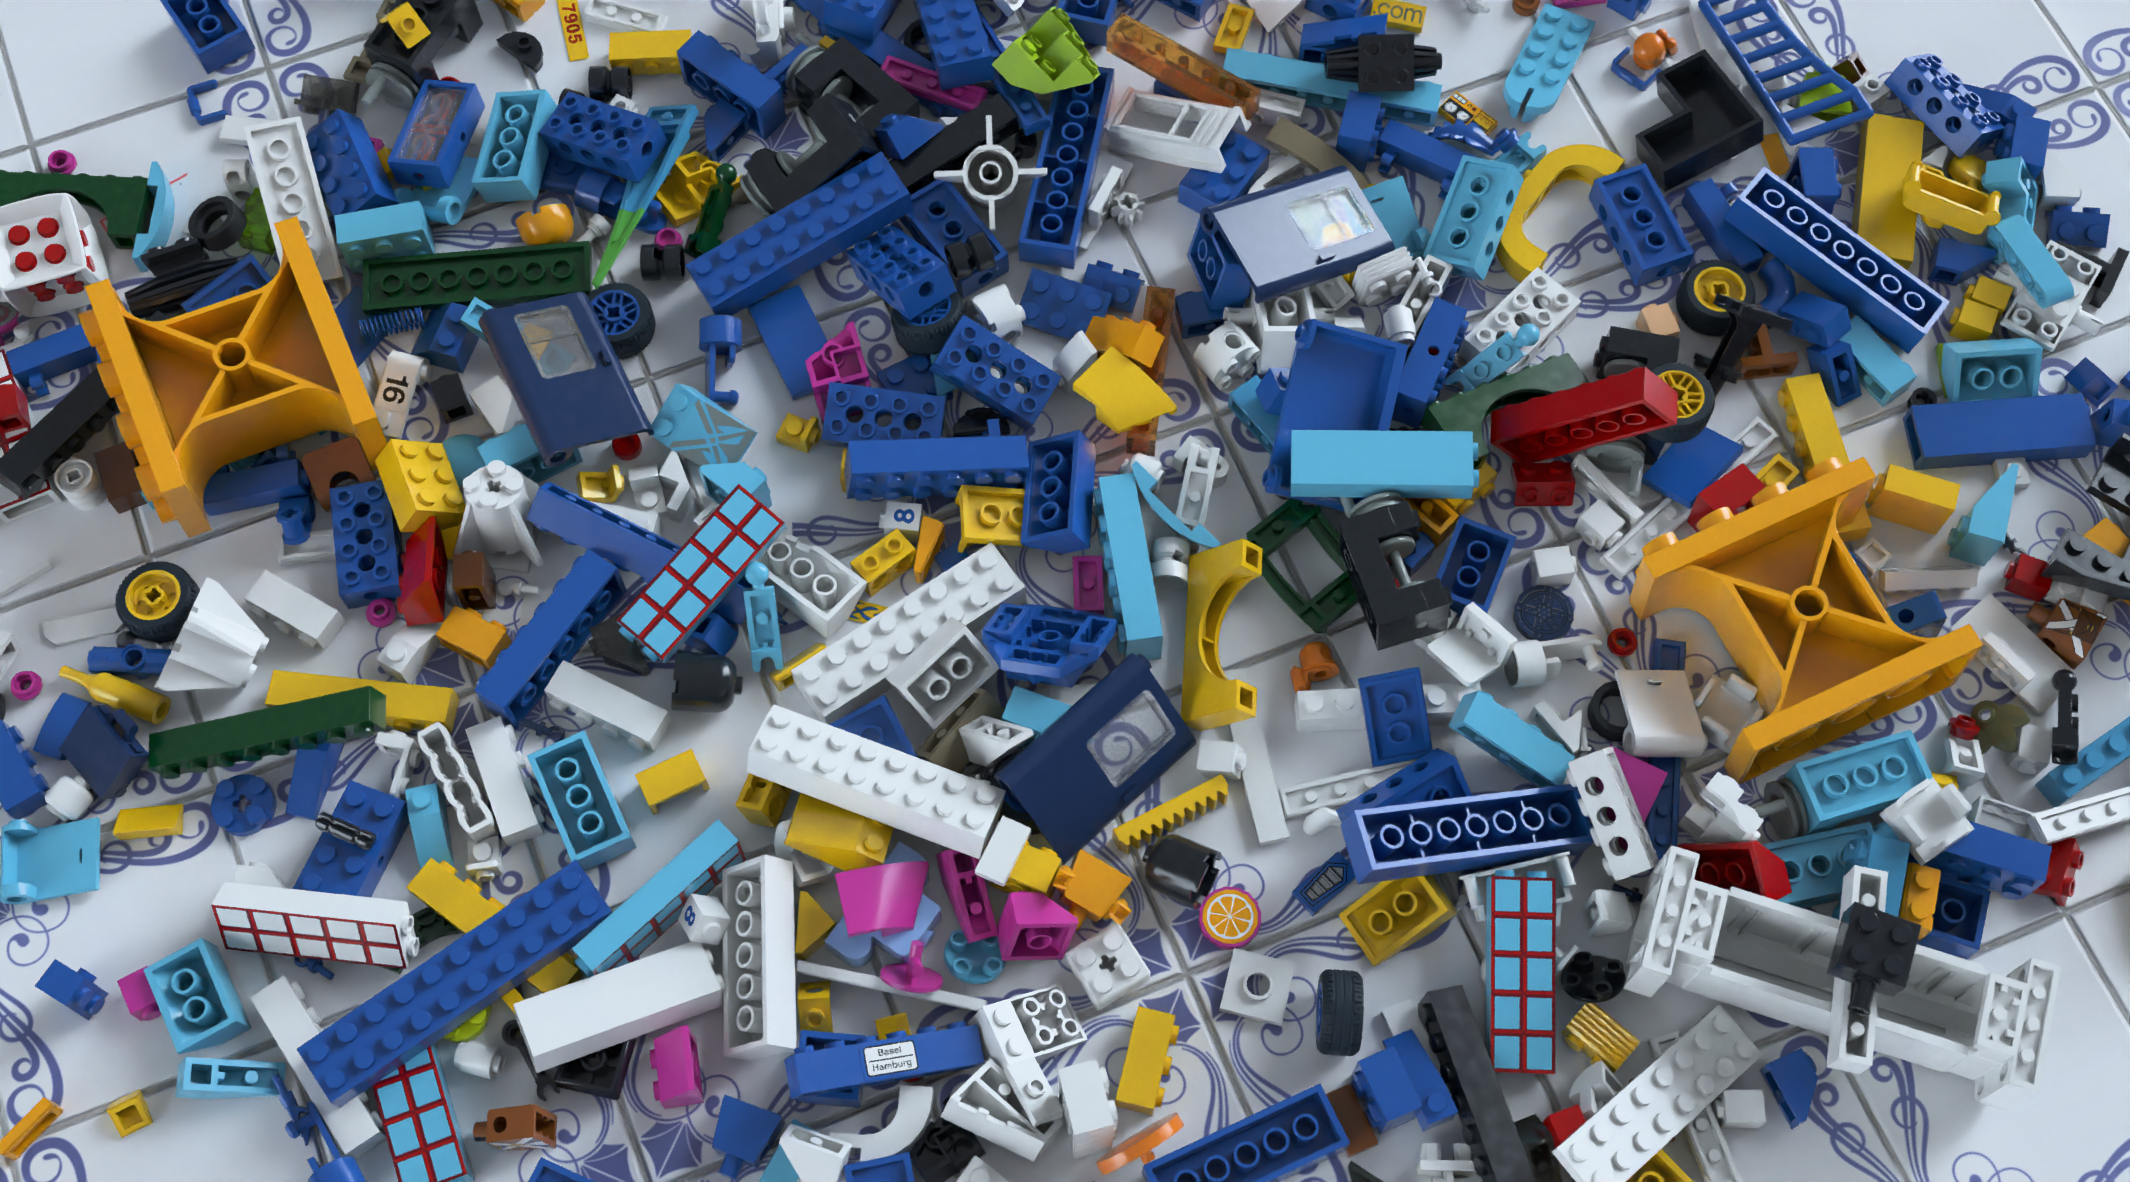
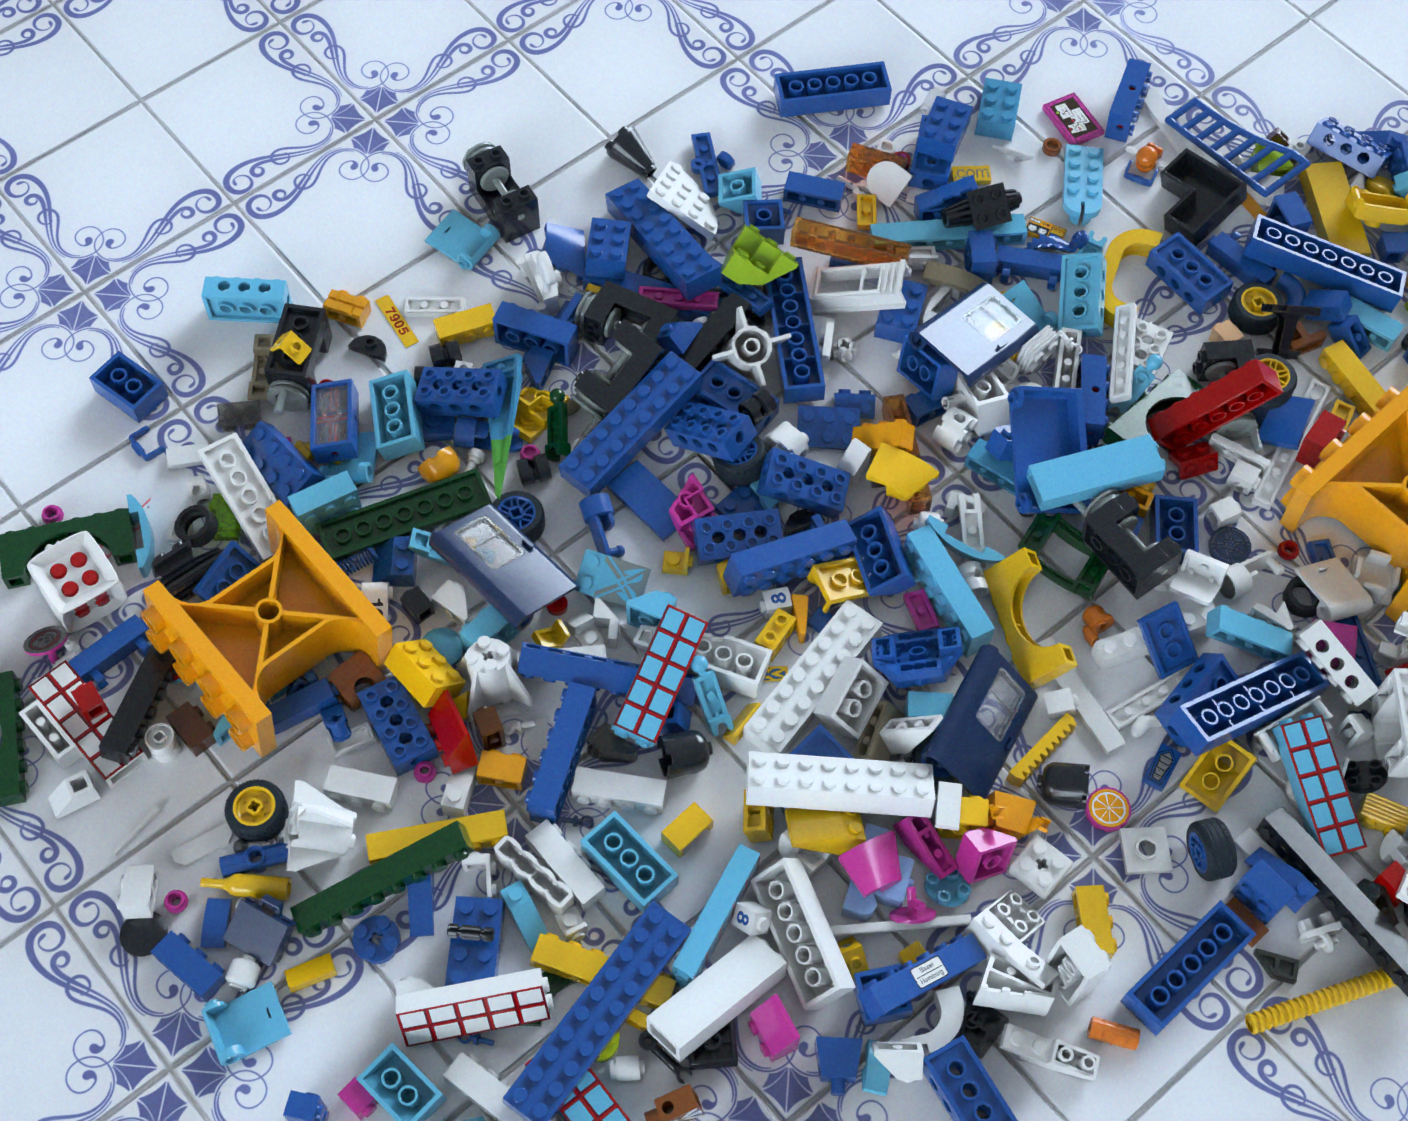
camera: 20 degrees left, 5 degrees down
yellow slope [795,891,836,961] -> none
orange piece [1095,1113,1184,1175] -> none
white brick [1383,305,1417,348] -> none
none -> white tile [1109,302,1137,404]

